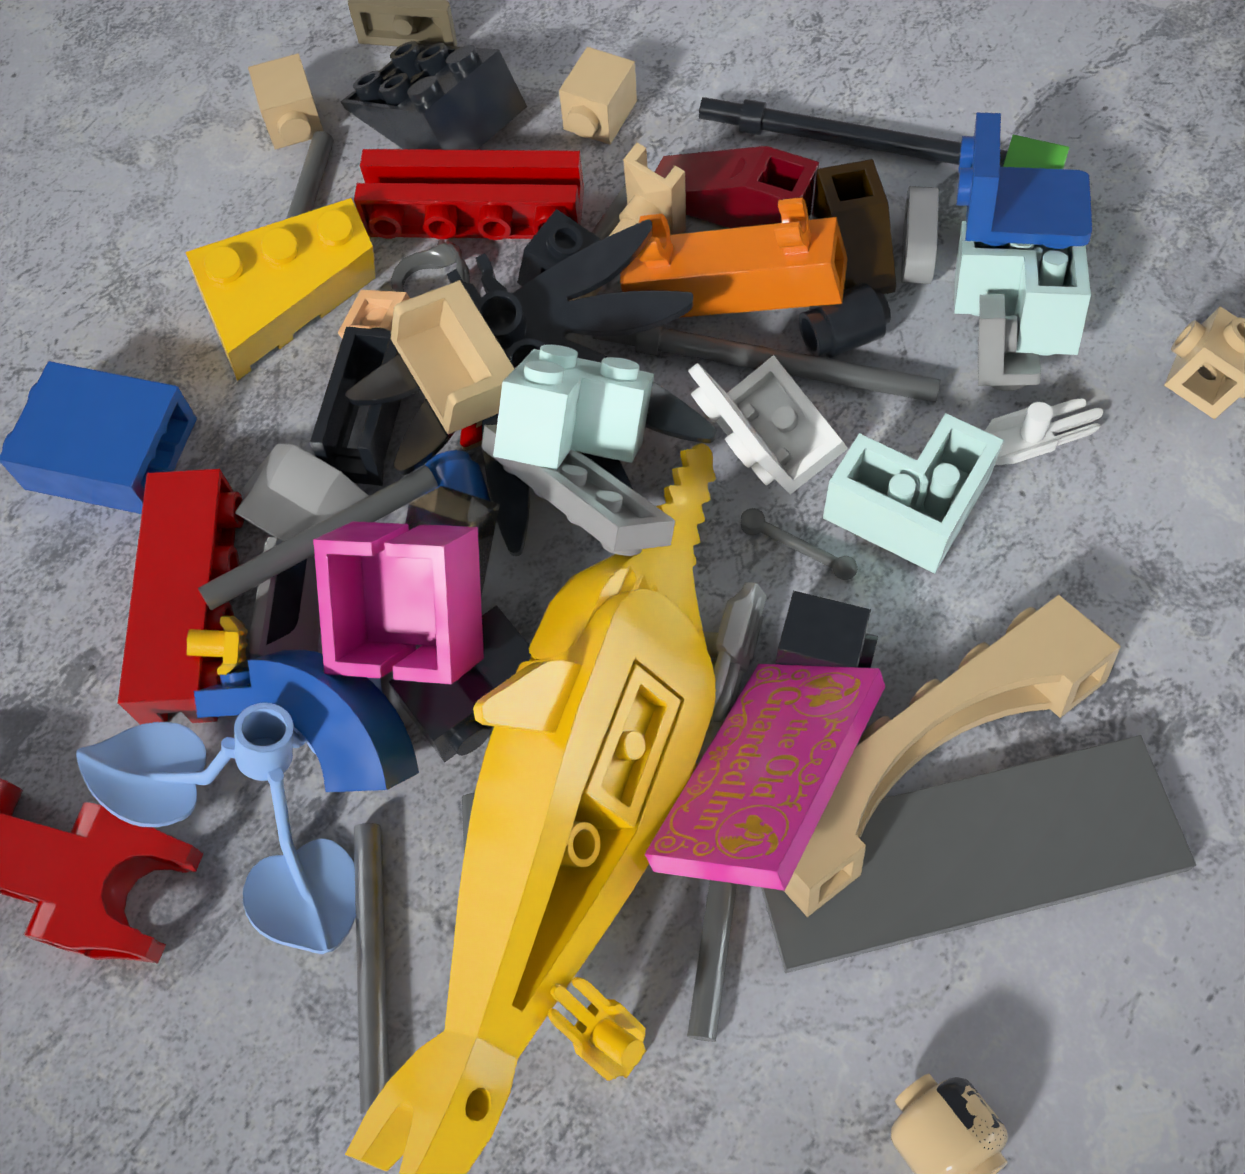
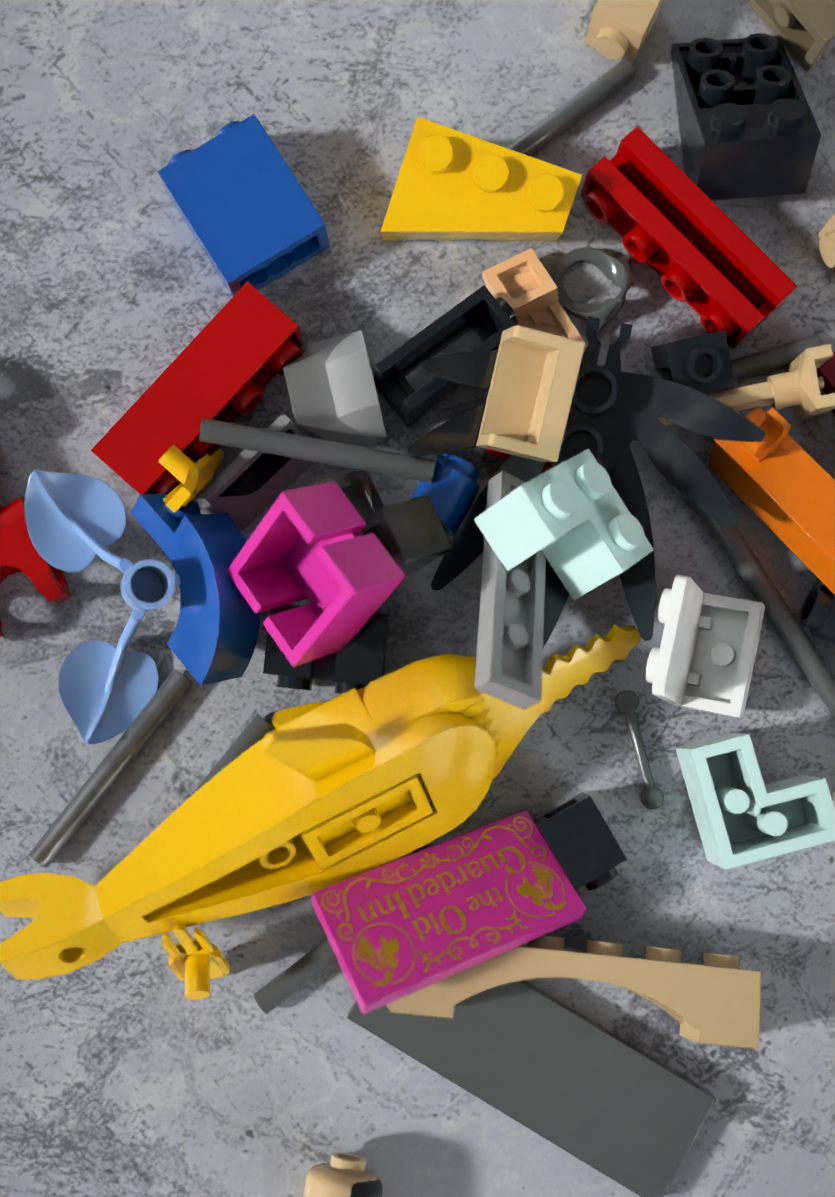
camera: 40 degrees right, 20 degrees up
light grey piece [703,582,767,722] -> none

